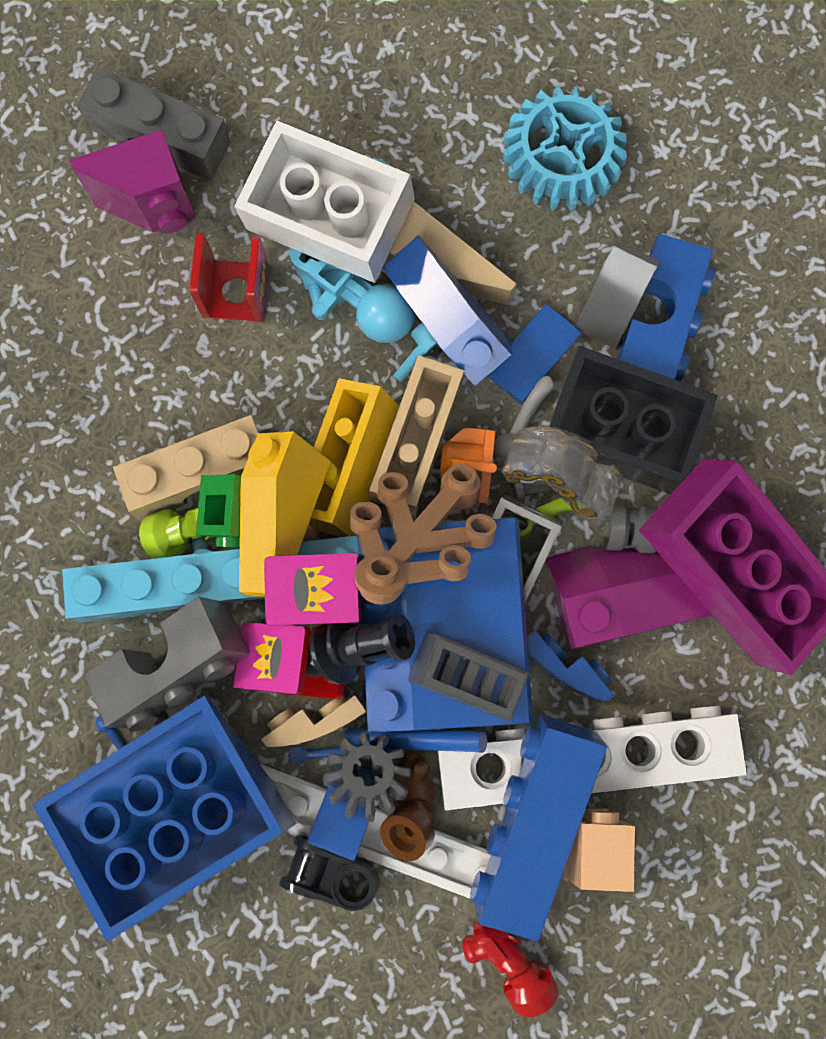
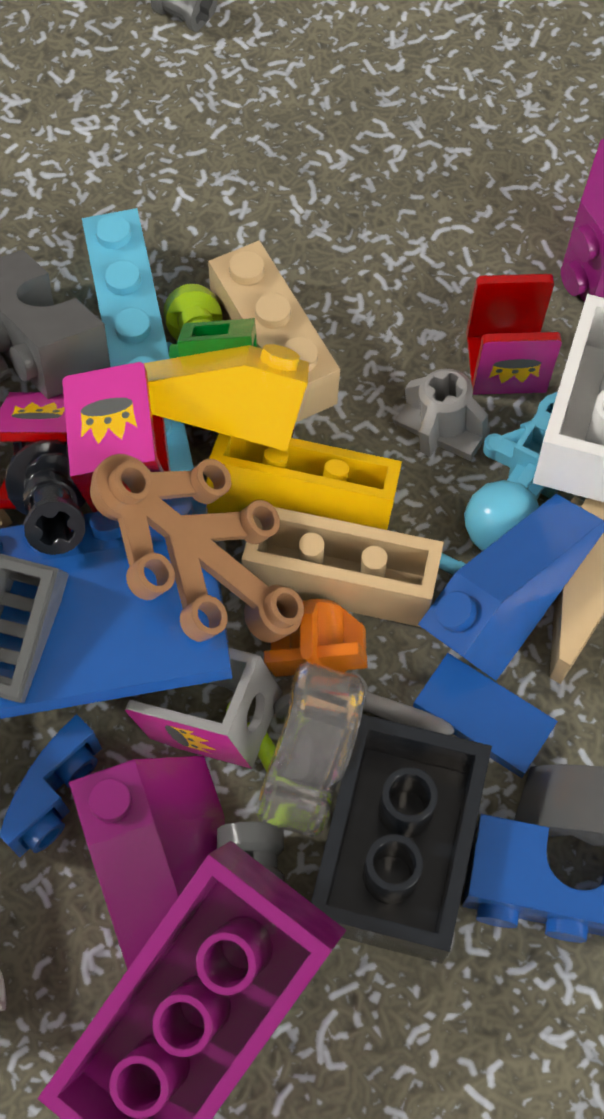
camera: 85 degrees right, 15 degrees down
none -> light grey piece [394,369,490,461]

